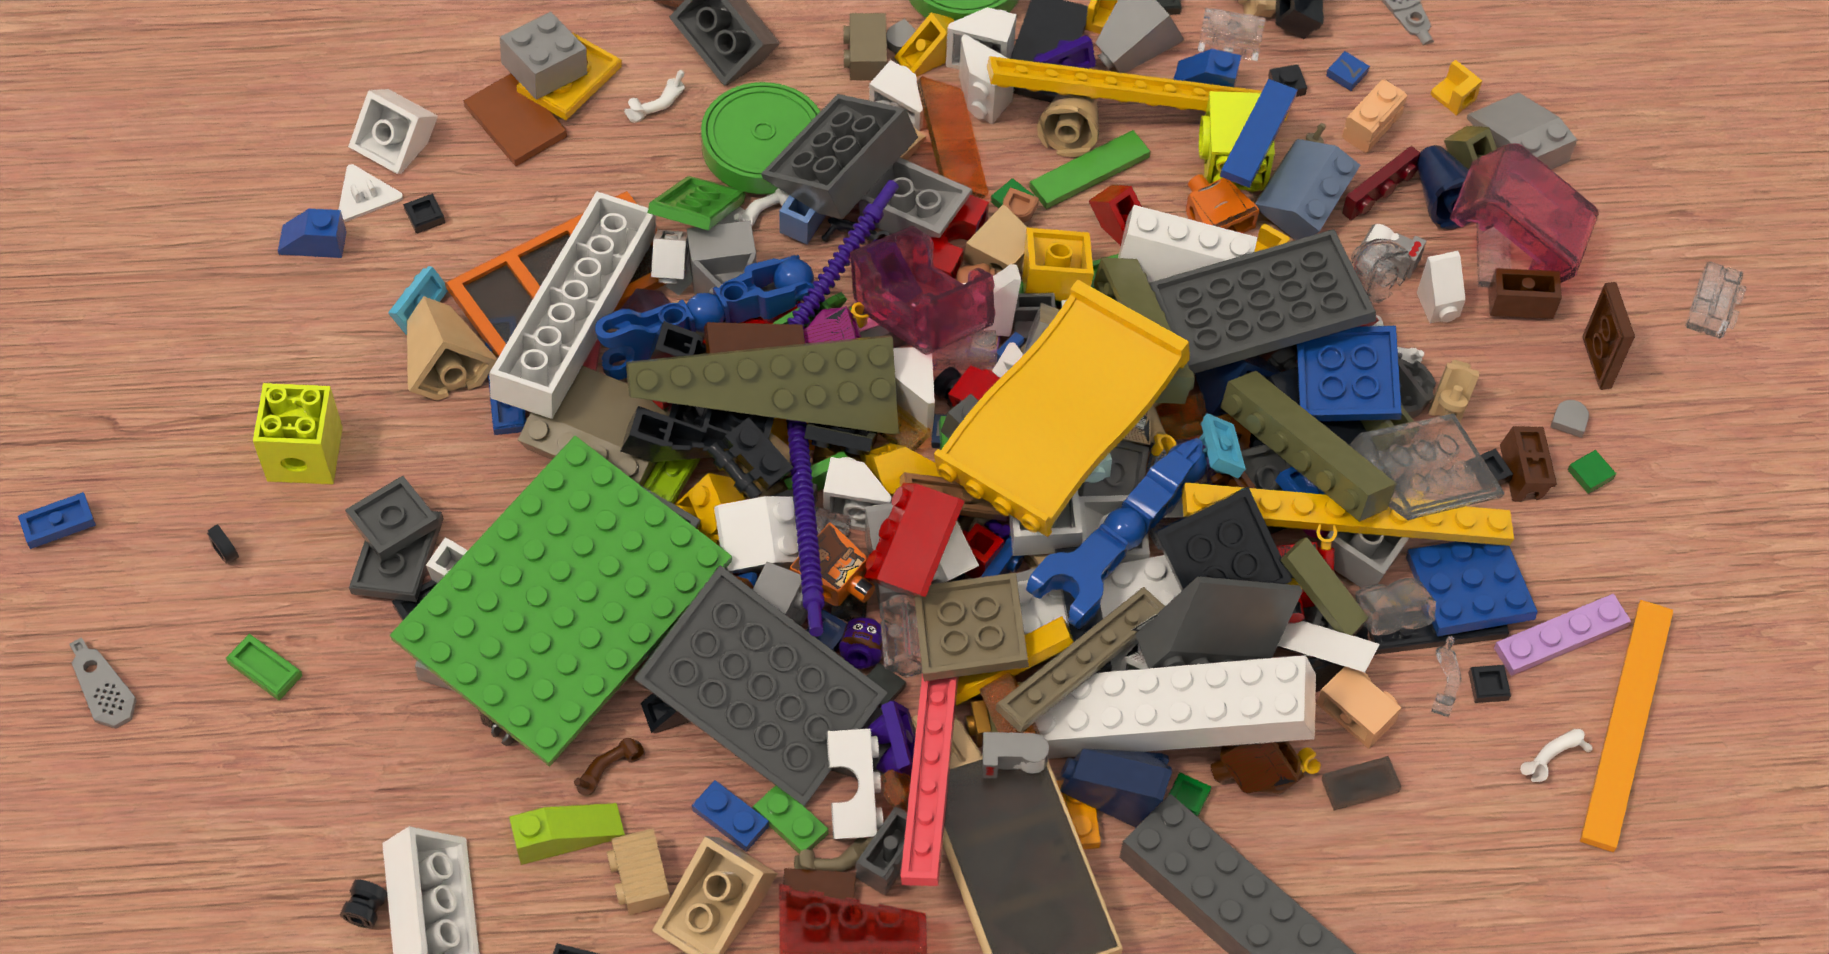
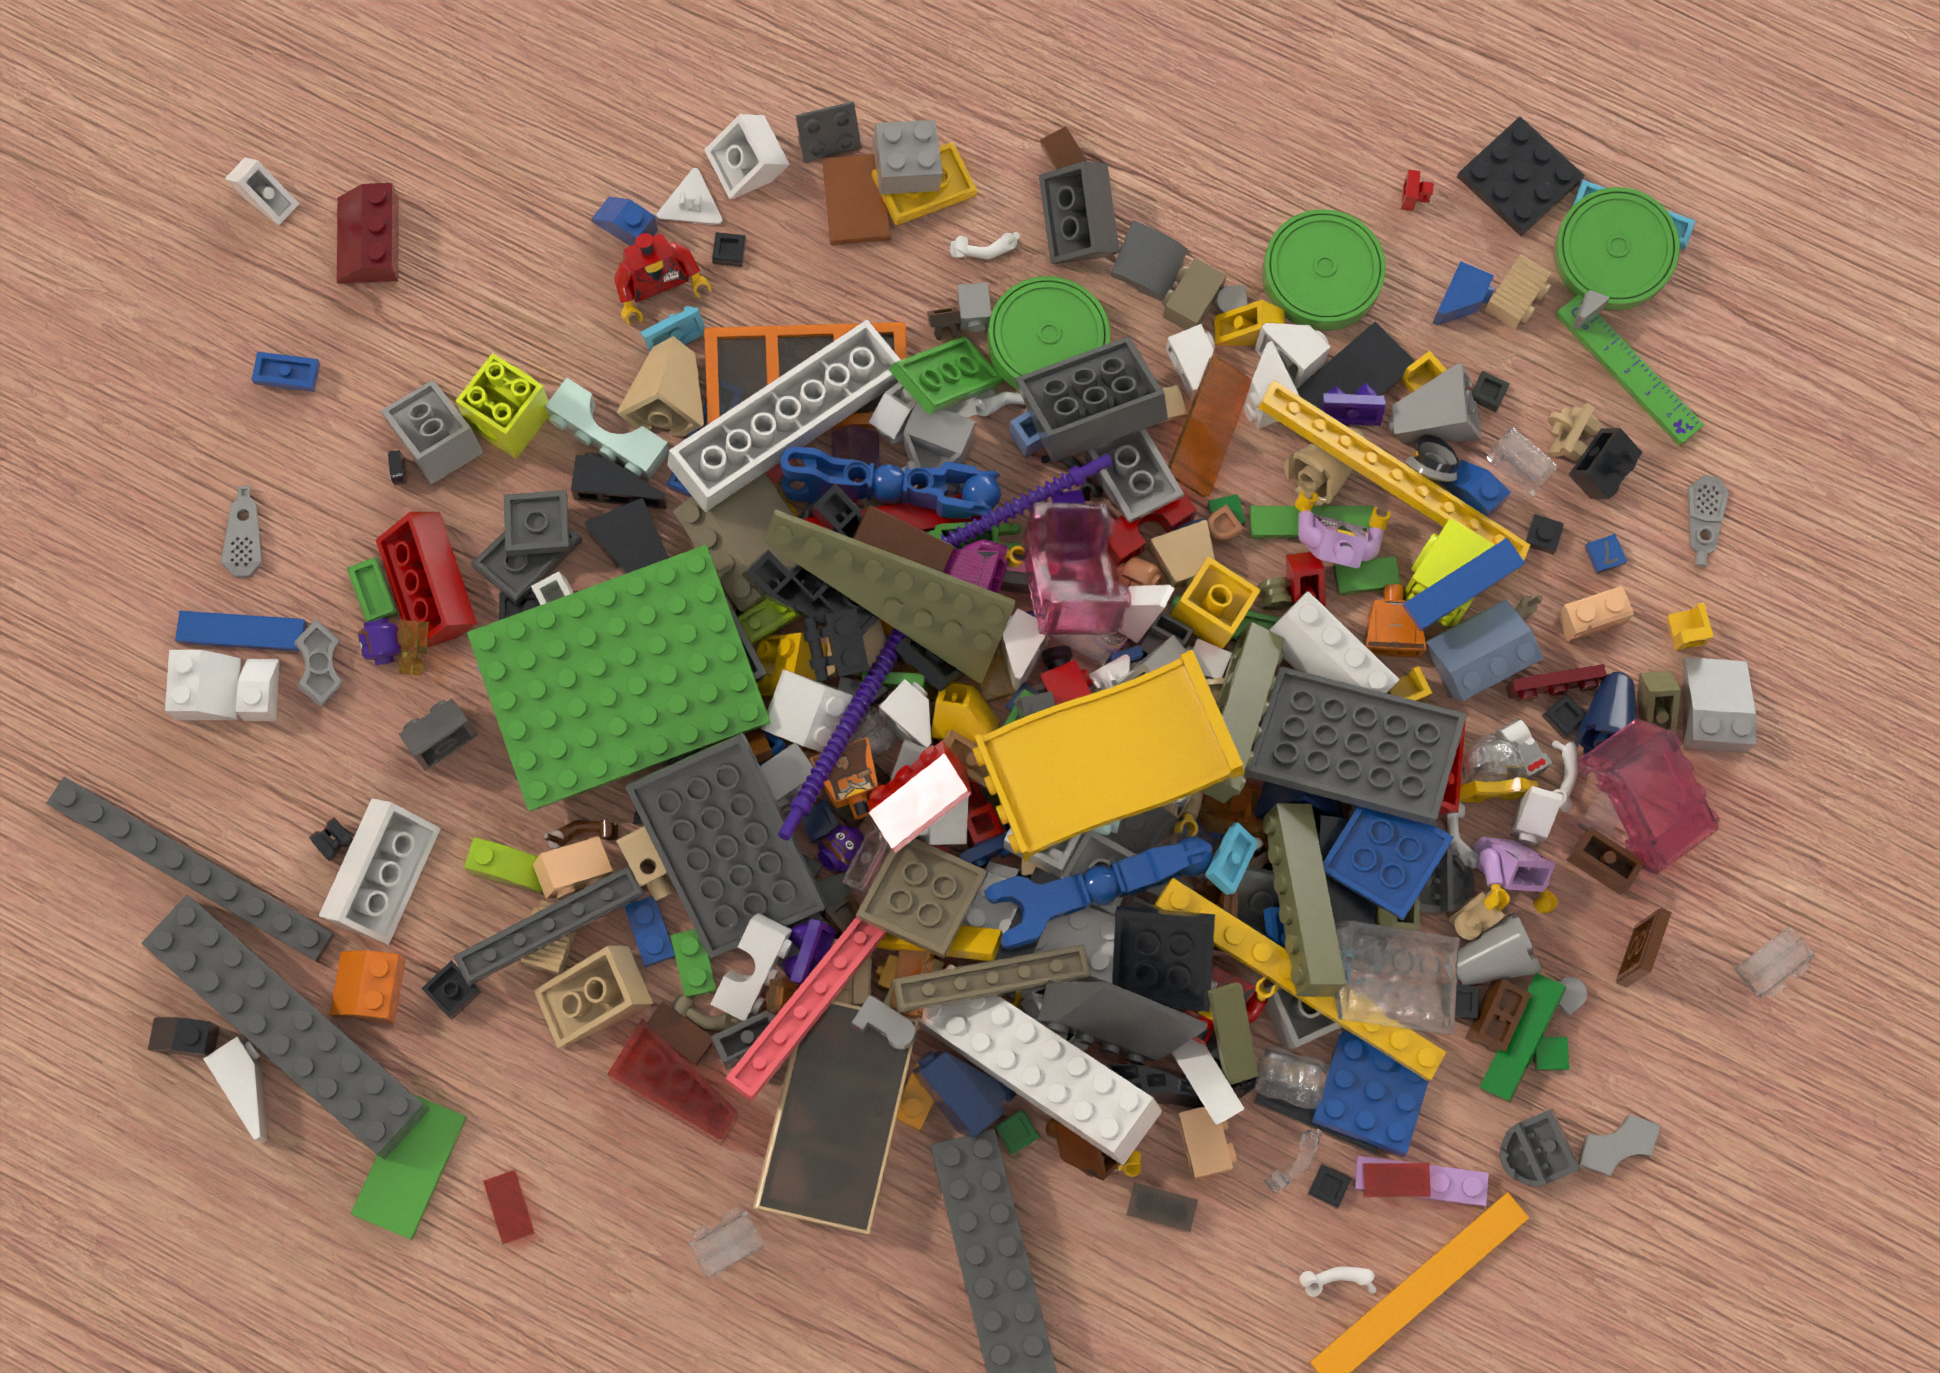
camera: 30 degrees right, 15 degrees up
none -> white slope [165,650,242,720]
none -> blue tile [175,611,307,652]
none -> white slope [236,659,280,721]
none -> light grey tile [294,619,343,708]
none -> dark red slope [337,183,399,284]
none -> dark purple head [358,618,402,666]
none -> red slope [375,512,477,652]
none -> light grey slope [381,380,484,485]
none -> clear yellow plate [397,620,429,675]
none -> dark grey slope [399,698,478,771]
none -> dark grey tile [454,865,644,986]
none -> light nougat brick [532,836,613,900]
none -> light aqua arch [545,378,669,481]
none -> black slope [571,452,667,509]
none -> black slope [585,498,669,575]
none -> red torso [614,233,711,326]
none -> tan torso [616,826,672,902]
none -> dark grey hinge [795,101,862,163]
none -> dark brown tile [823,893,860,936]
none -> dark brown tile [927,307,961,340]
none -> light grey brick [957,282,991,332]
none -> dark grey slope [1111,220,1188,301]
none -> olive wheel [1258,577,1293,611]
none -> lavender torso [1295,489,1391,568]
none -> bright green tile [1333,556,1401,596]
none -> clear red tile [1362,1163,1431,1198]
none -> piece [1405,435,1460,482]
none -> light grey cone [1447,912,1542,985]
none -> yellow tile [1459,777,1538,803]
none -> lavender torso [1474,836,1558,914]
none -> green tile [1480,973,1567,1103]
none -> dark grey slope [1500,1109,1580,1187]
none -> black tile [1542,694,1585,739]
none -> white piece [1552,741,1578,812]
none -> light grey tile [1578,1114,1661,1177]

